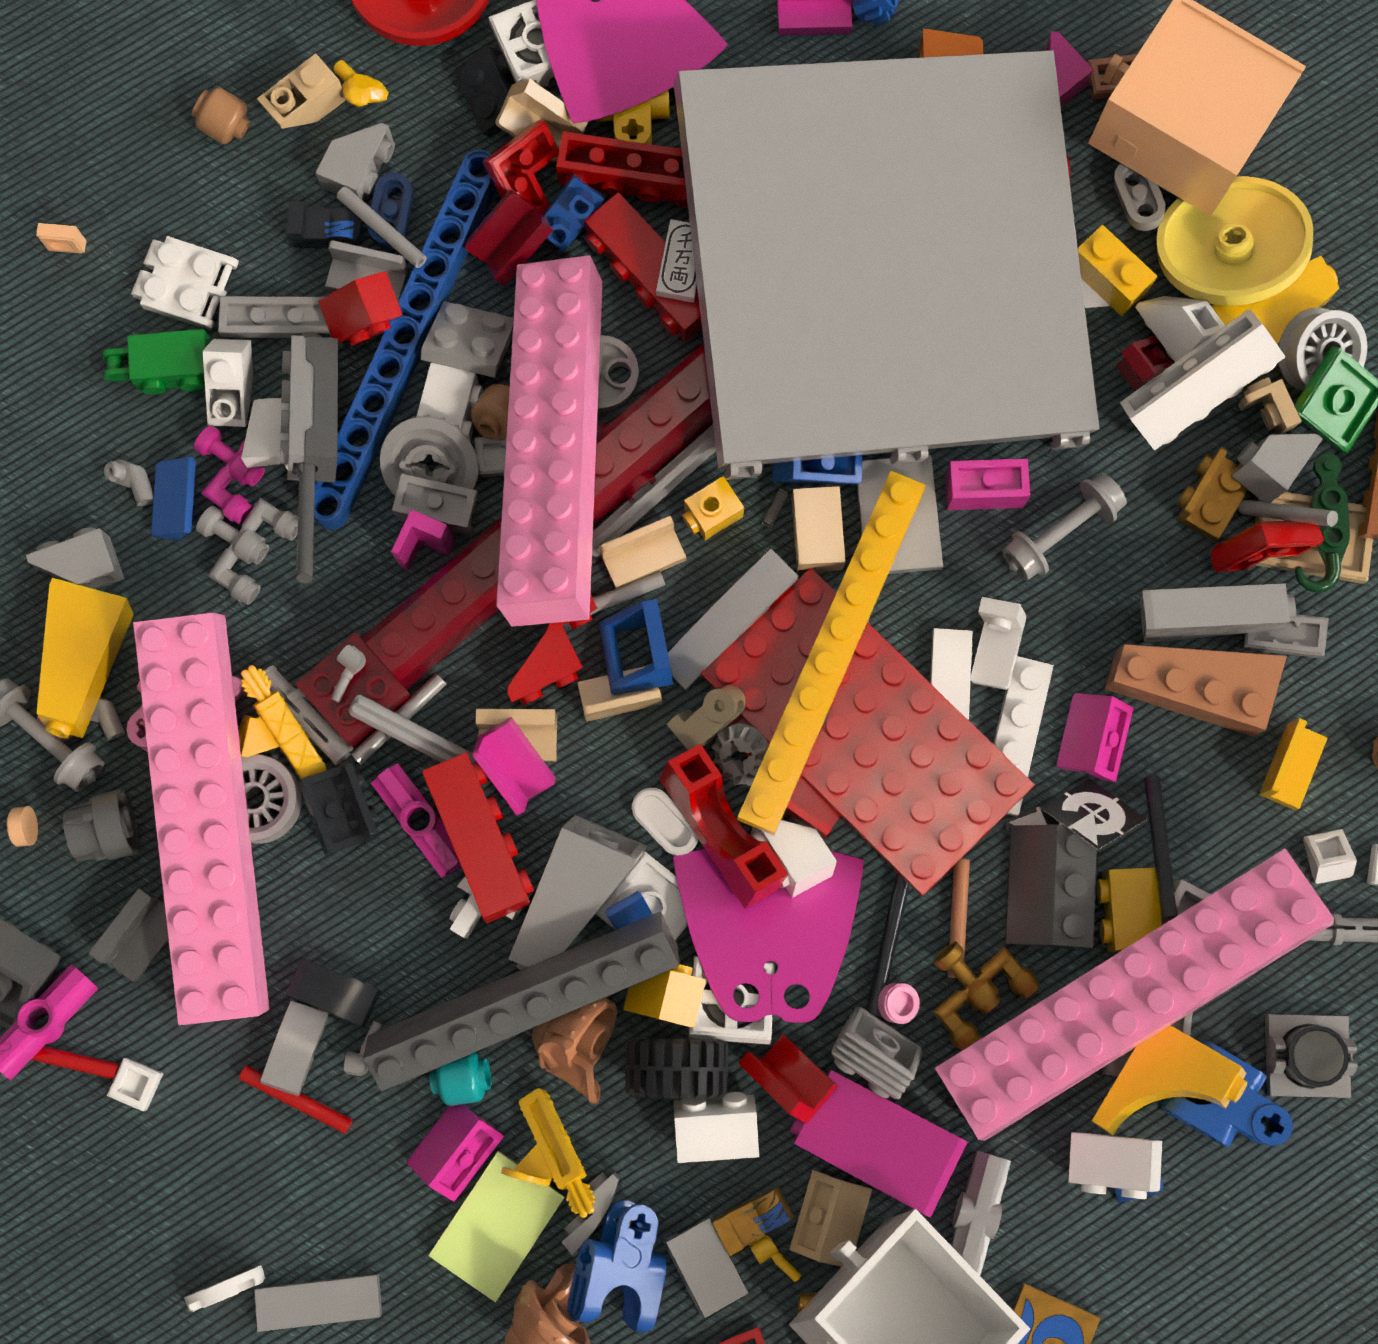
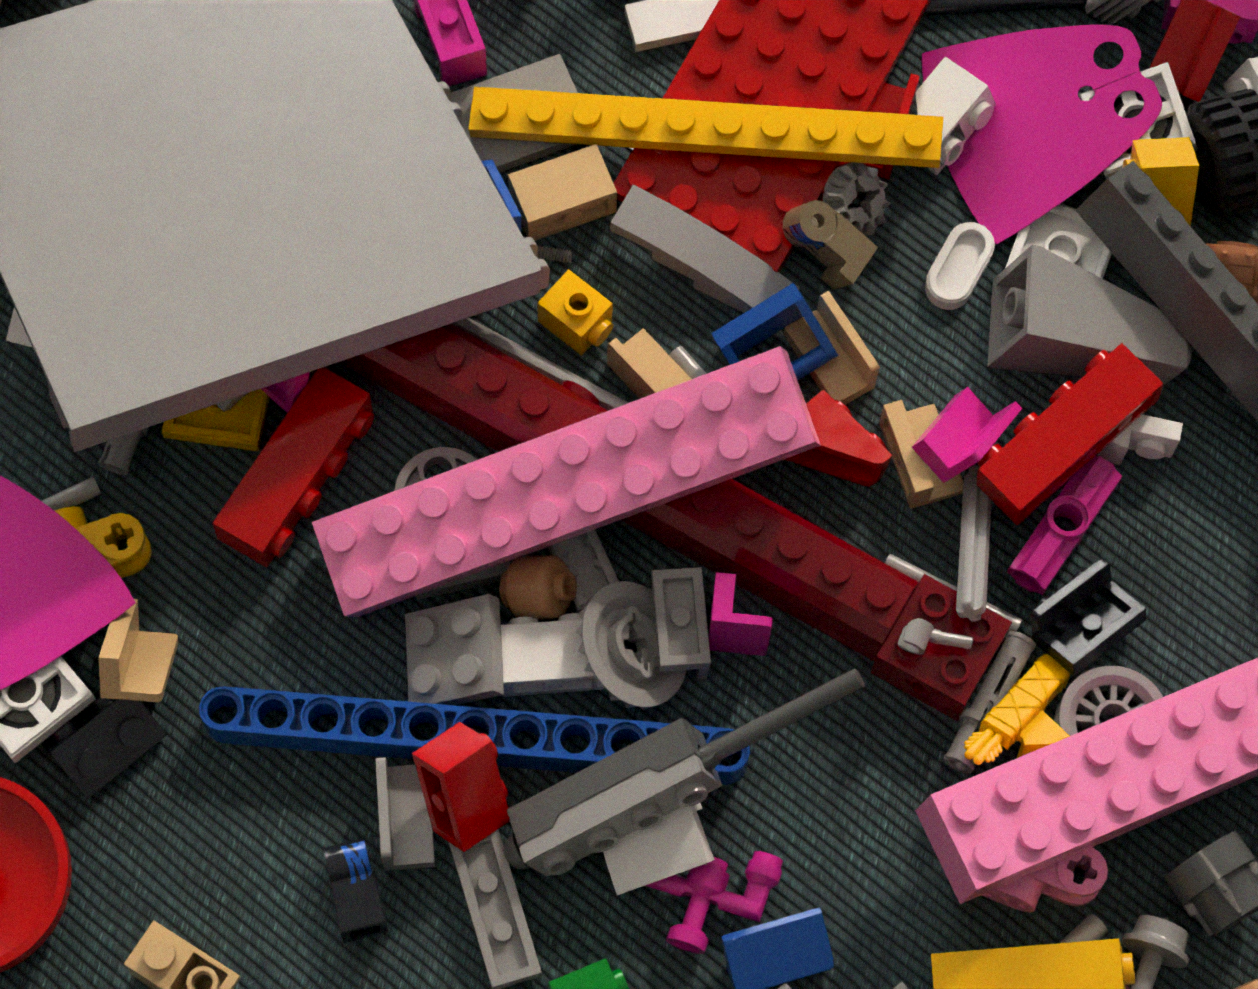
camera: 110 degrees left, 10 degrees down
light grey piece [196,498,298,605] -> none
white slope [203,339,253,427] -> none
light grey slope [316,123,395,202] -> none
yellow rock [334,60,389,107] -> none
light grey piece [337,187,427,268] -> none
dark blue plate [367,173,414,249] -> none
dark red panel [464,190,553,286] -> none
red brick [482,120,559,212] -> none
blue hips [544,174,605,251] -> none
red brick [556,131,688,208] -> none
blue slope [605,891,653,930] -> none
white tile [656,219,697,303] -> none
red arch [659,744,788,909] -> none

